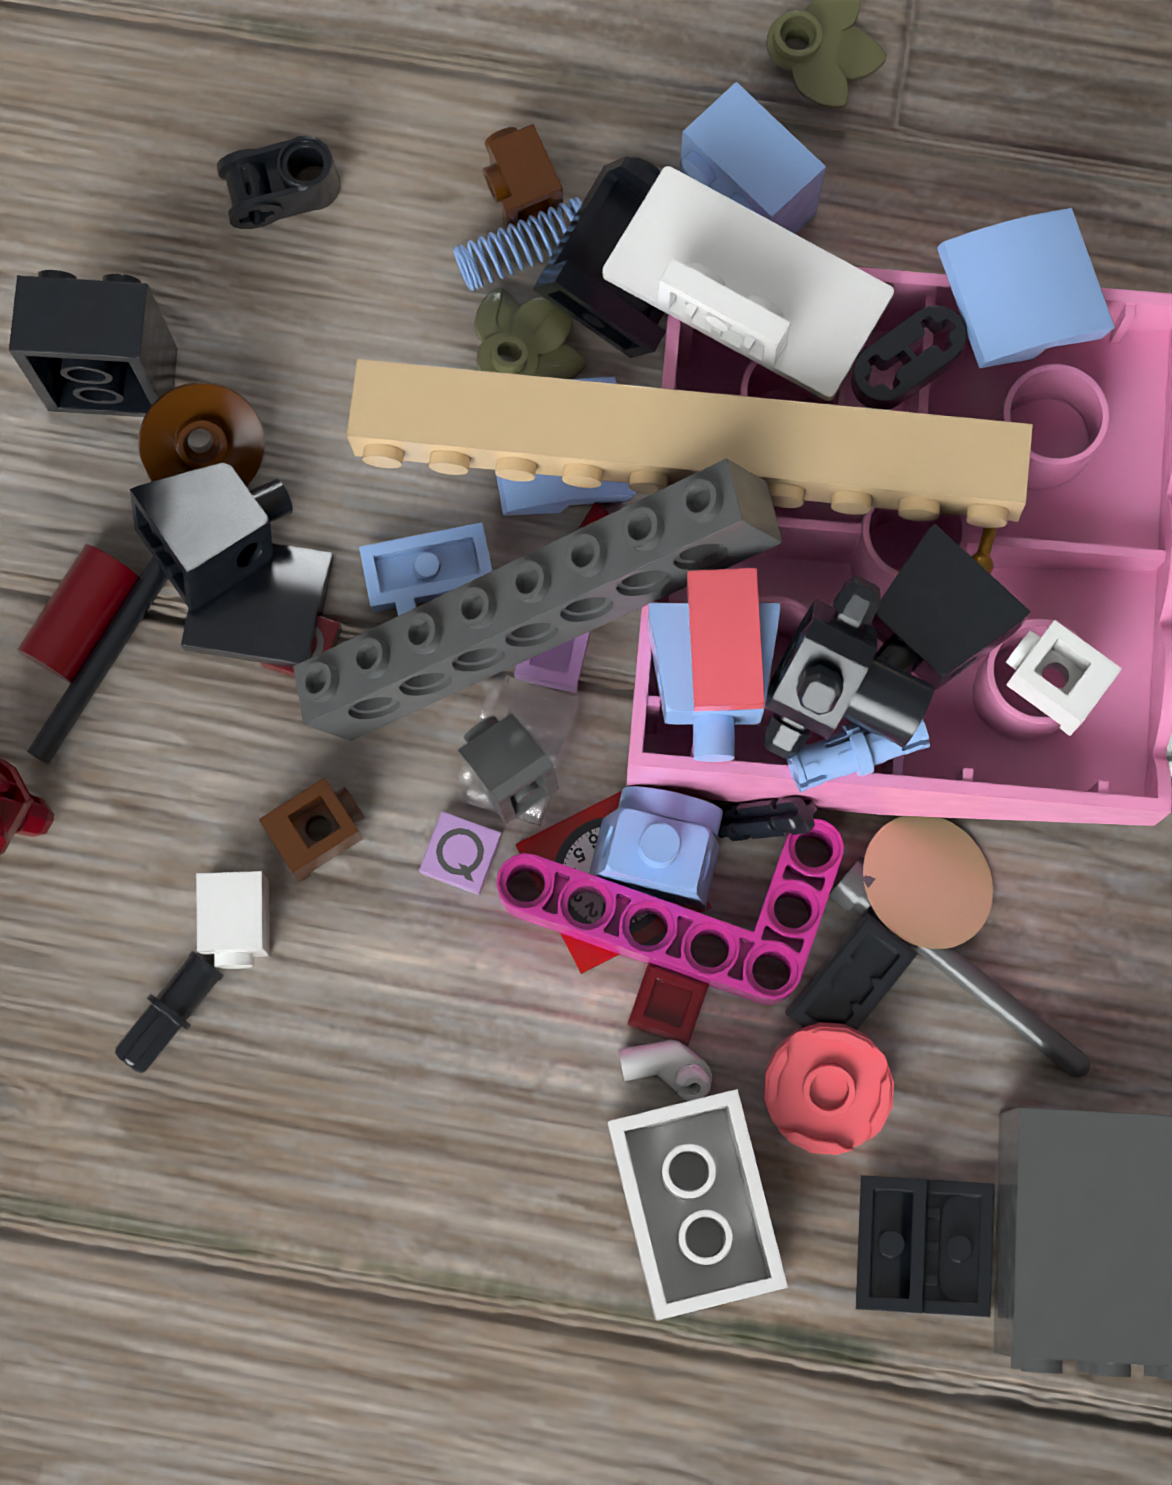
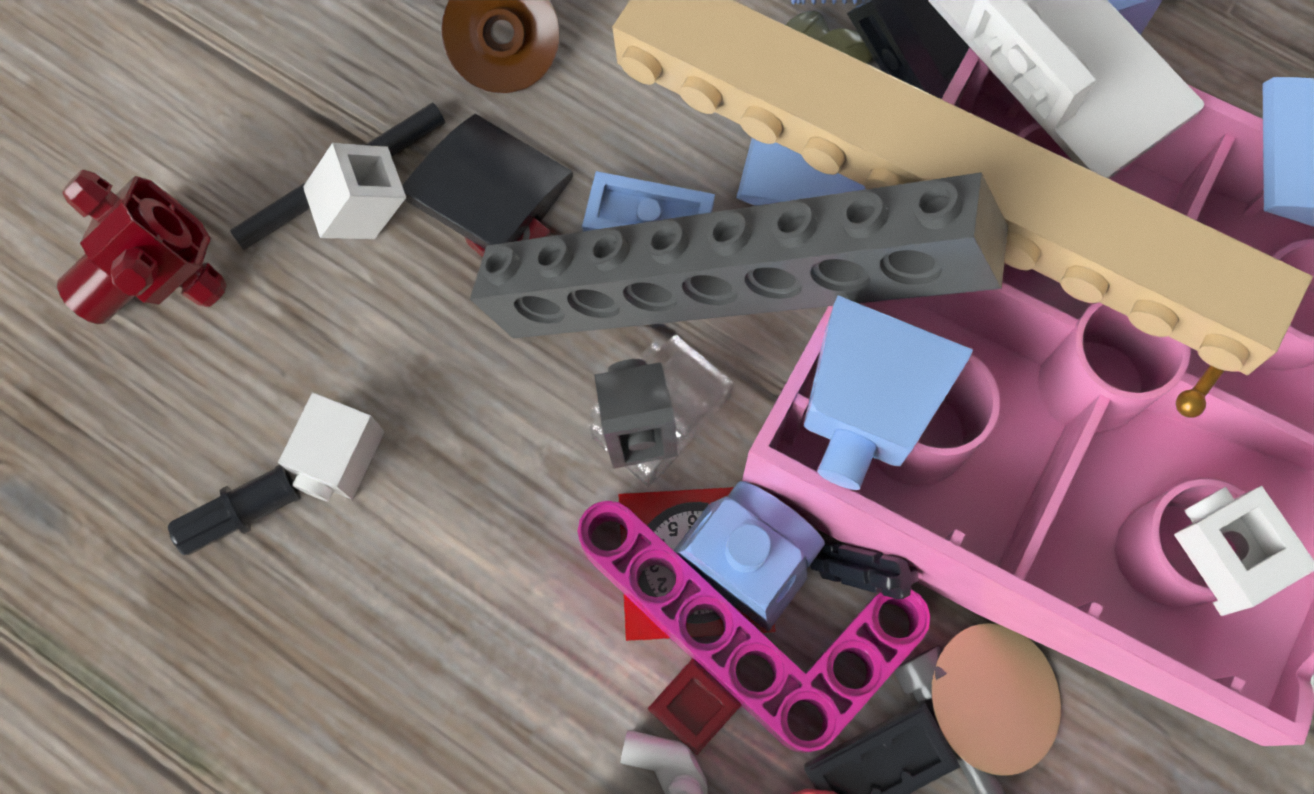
camera: 25 degrees right, 5 degrees down
dark red brick [17,544,139,683] -> none
torso [130,463,293,611] -> none
reddish brown brick [259,778,366,882] -> none
lavender tile [419,811,502,895] -> none
lavender plate [514,631,591,693] -> none
coral tile [687,568,765,712] -> none
black piece [764,576,934,759] -> none
light blue pin [787,719,930,792] -> none
black beam [851,305,967,410] -> none
black torso [870,524,1031,690] -> none
none -> white brick [303,143,406,239]

